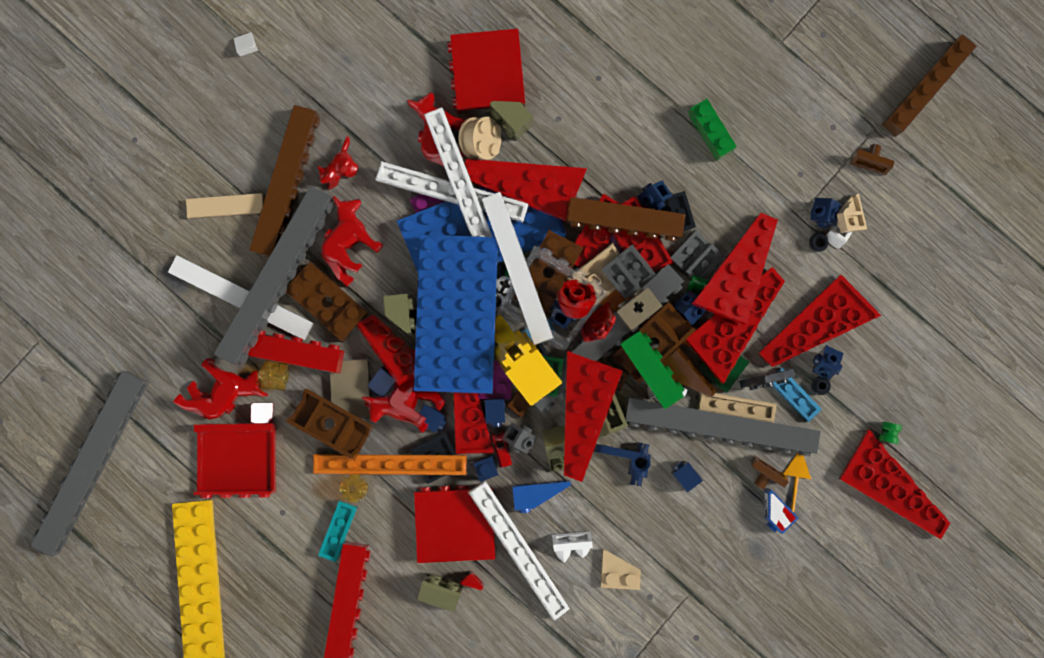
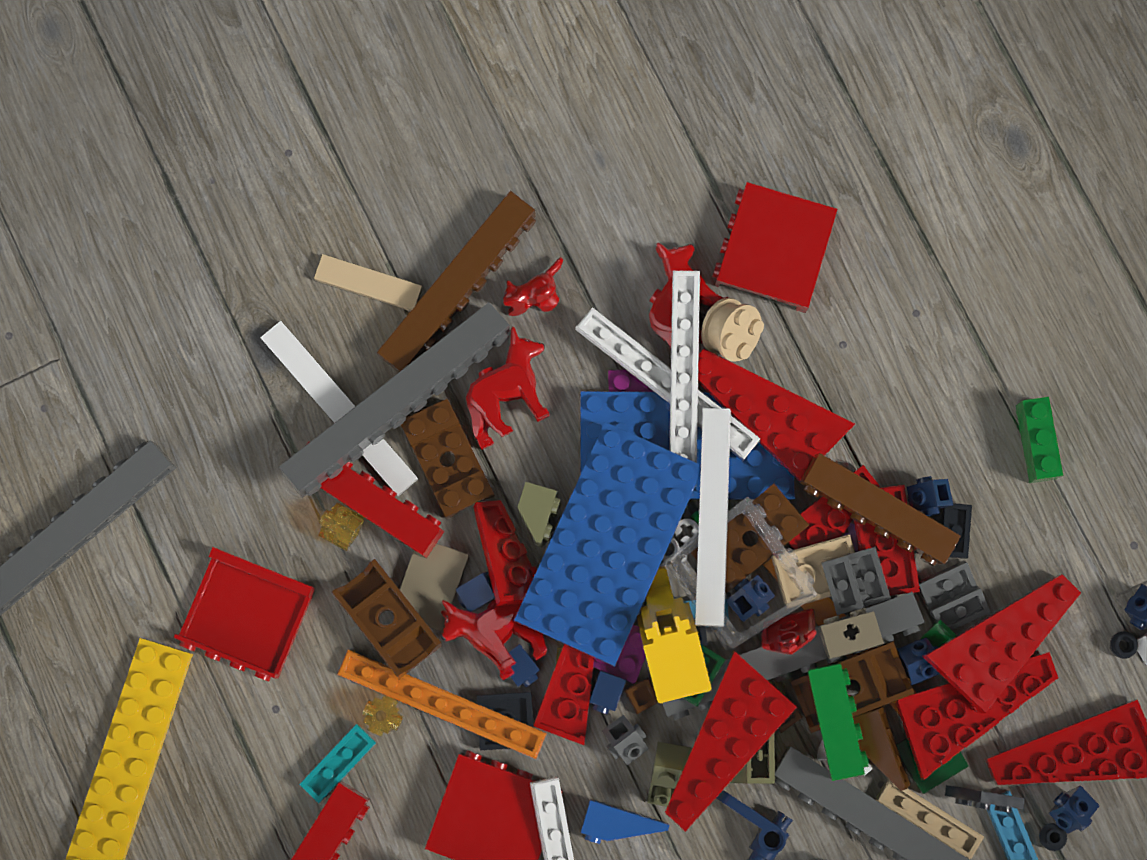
camera: 25 degrees right, 5 degrees down
red animal [173,358,268,420] -> none
white slope [234,32,258,56] -> none
slope [251,403,273,423] -> none
dark blue brick [473,456,499,482] -> none
olive slope [490,101,533,141] -> none
red bar [492,431,513,468] -> none
red cone [557,280,596,318] -> none

